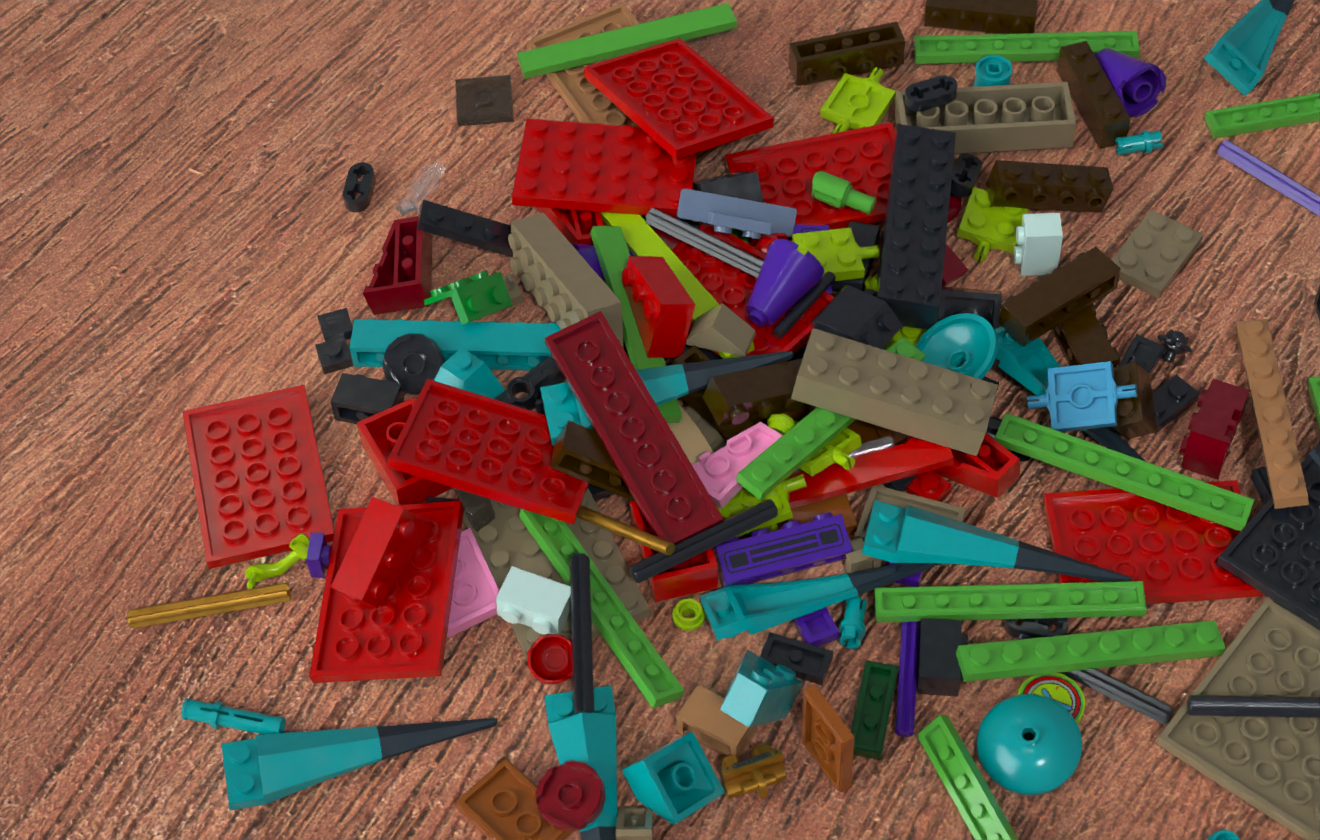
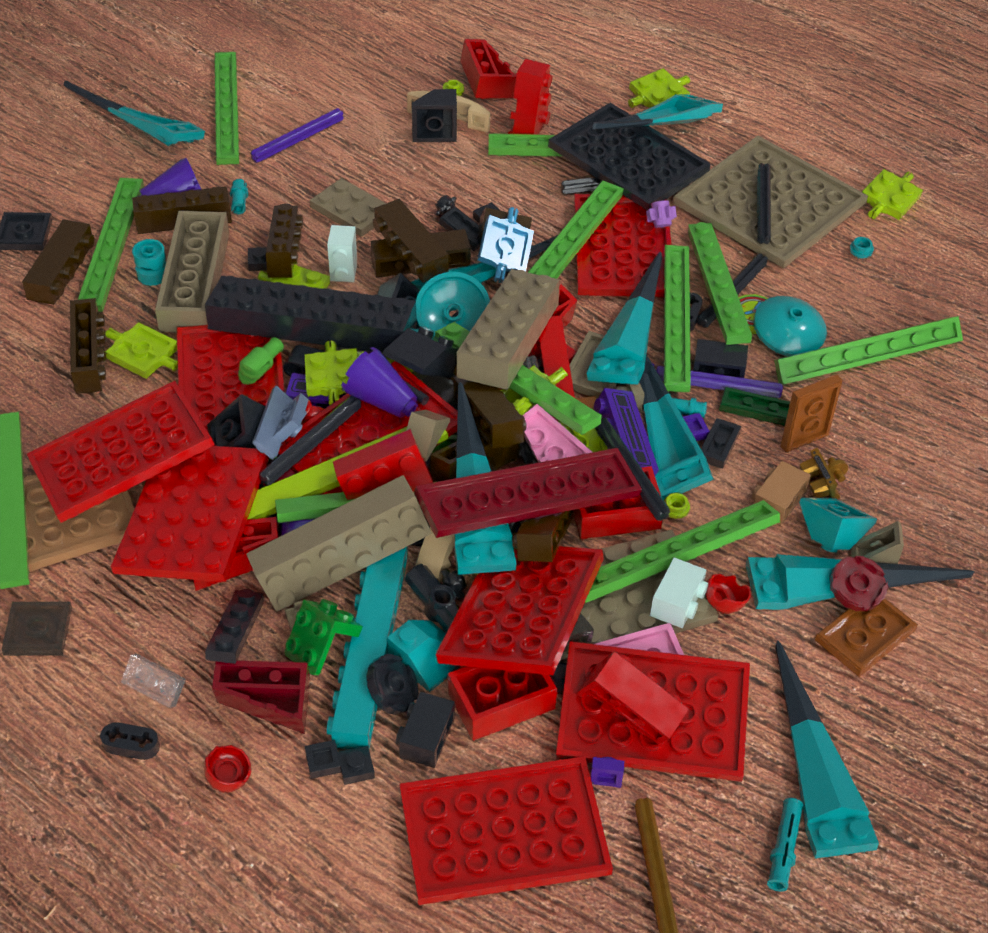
camera: 90 degrees left, 5 degrees down
lime piece [245,534,310,588] -> none
black axle [570,553,594,714] -> none
pearl gold bar [577,505,675,556] -> none
teal wedge [720,649,804,727] -> none
black beam [905,75,958,112] -> none
dark red wedge [1178,379,1250,480] -> none
medium nougat plate [1236,319,1309,509] -> none
none -> red hair [203,745,252,793]
none -> medium lavender gear [646,200,677,228]

